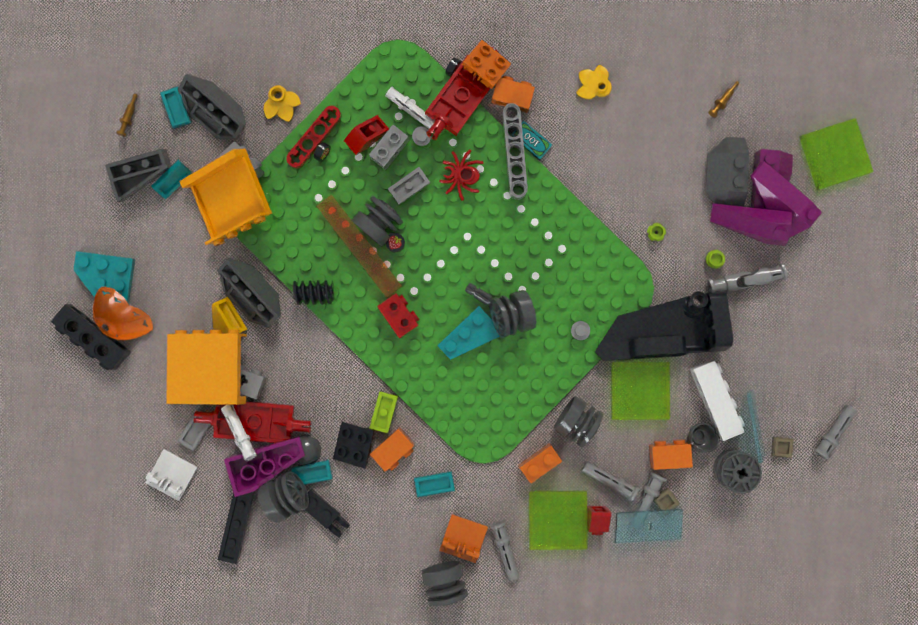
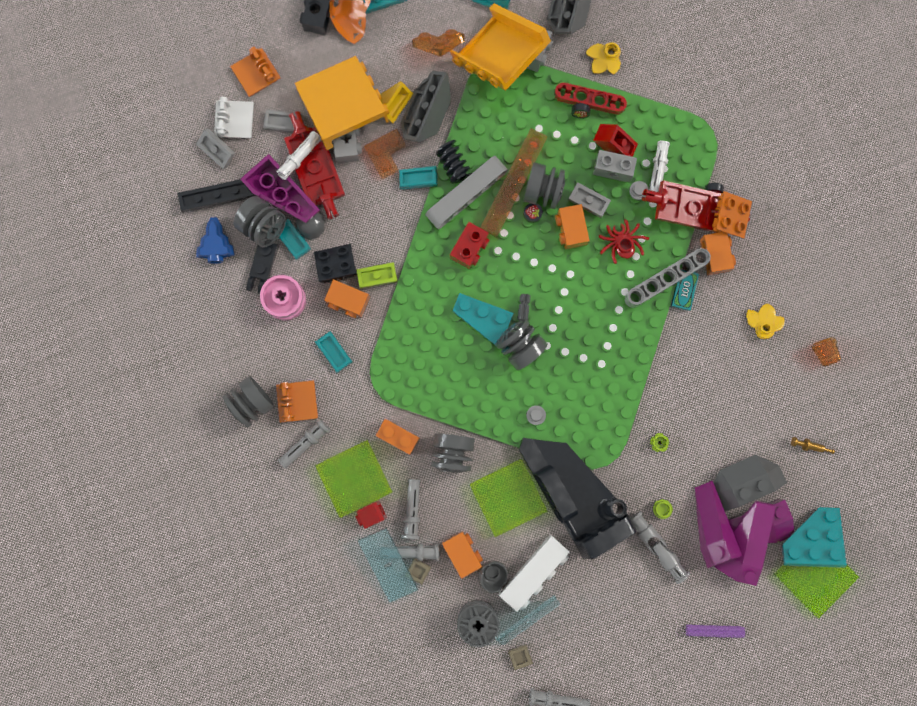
camera: 70 degrees right, 5 degrees down
none -> light grey plate [196,129,236,169]
none -> blue rock [196,217,235,264]
none -> orange hinge [230,47,281,97]
none -> bright pink wheel [260,275,306,321]
none -> clear orange plate [364,128,406,180]
none -> teal tile [399,166,438,190]
none -> clear orange plate [412,29,465,57]
none -> light grey beam [425,155,508,229]
none -> orange brick [555,204,590,250]
none -> medium lavender axle [686,625,745,638]
none -> teal plate [782,507,847,568]
none -> clear orange piece [811,336,841,367]

